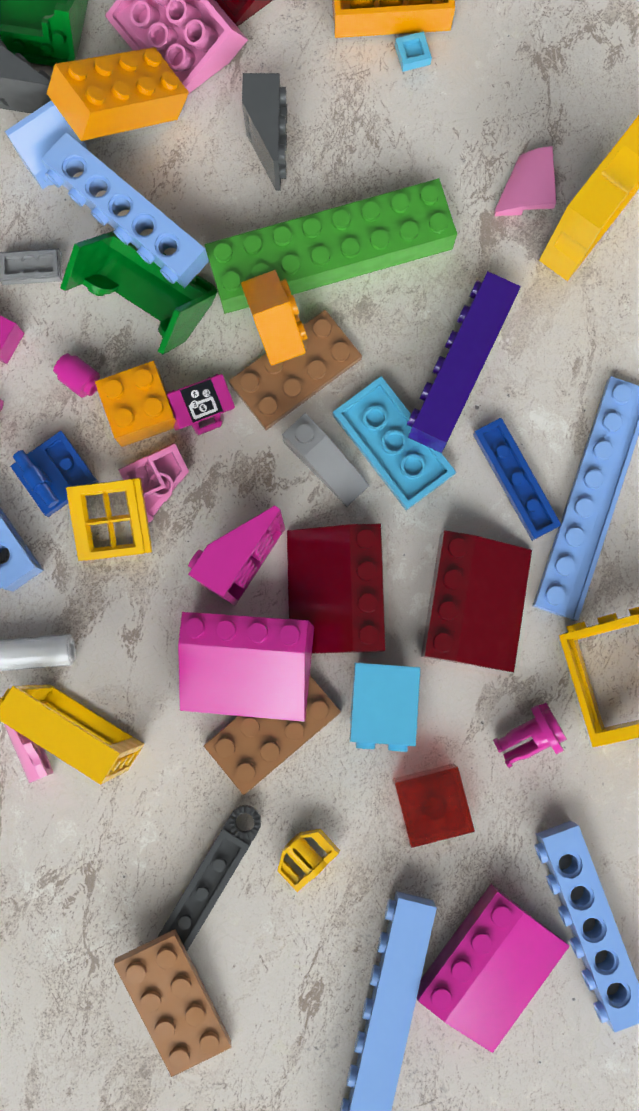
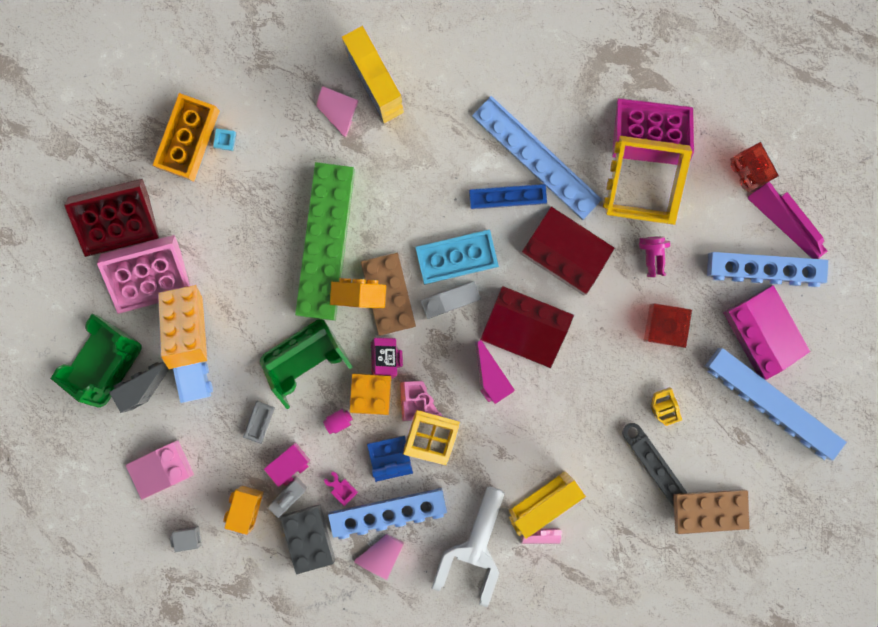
camera: 70 degrees left, 5 degrees up
light blue brick [41,132,209,288] -> none
slope [178,612,314,722] -> none
medium nougat plate [204,675,341,795] -> none
dark grey slope [242,73,287,191] -> none
medium azure brick [349,663,420,752] -> none
dark purple brick [407,271,521,453] -> none

